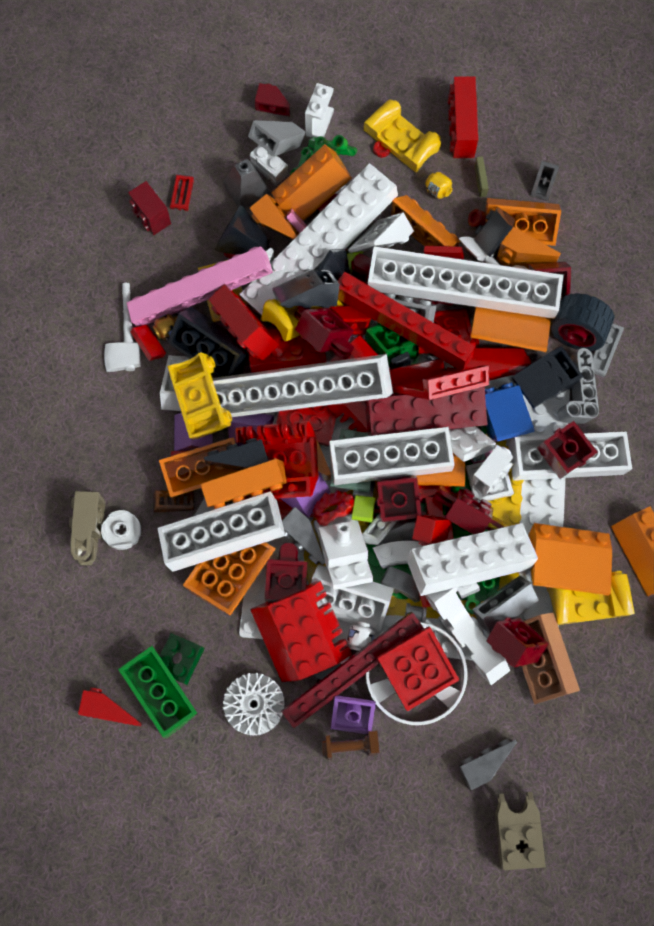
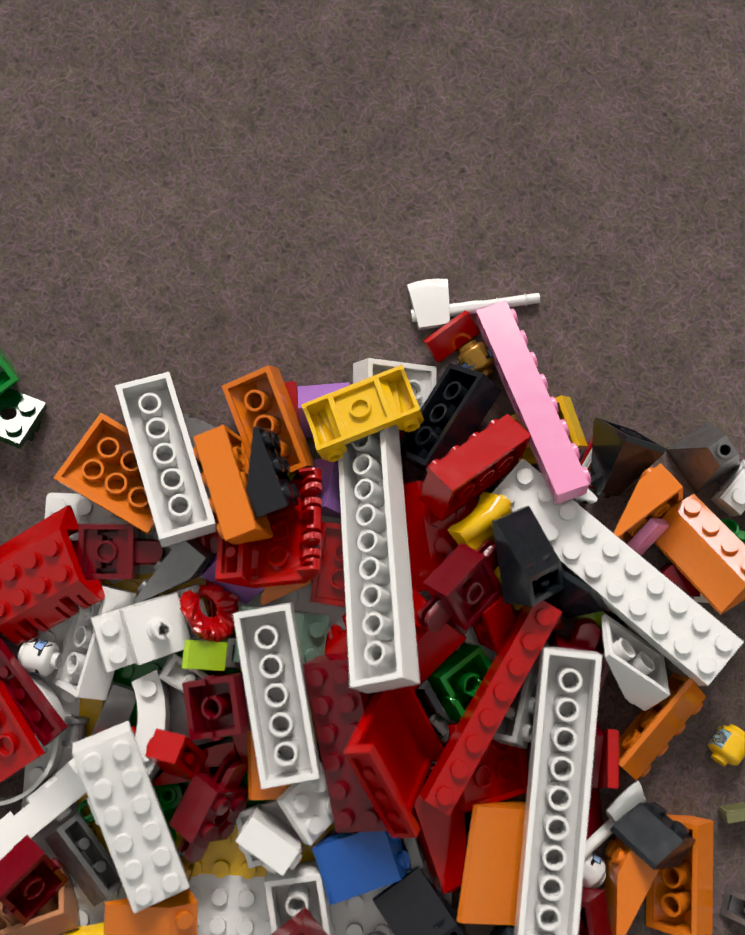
camera: 85 degrees right, 10 degrees up
dark tan brick [69,491,106,566] -> none
white plate [101,510,141,550] -> none
dark red brick [128,181,171,235] -> none
reddish brown slope [153,490,194,512] -> none
red tile [170,175,194,211] -> none
dark red tile [468,209,486,228] -> none

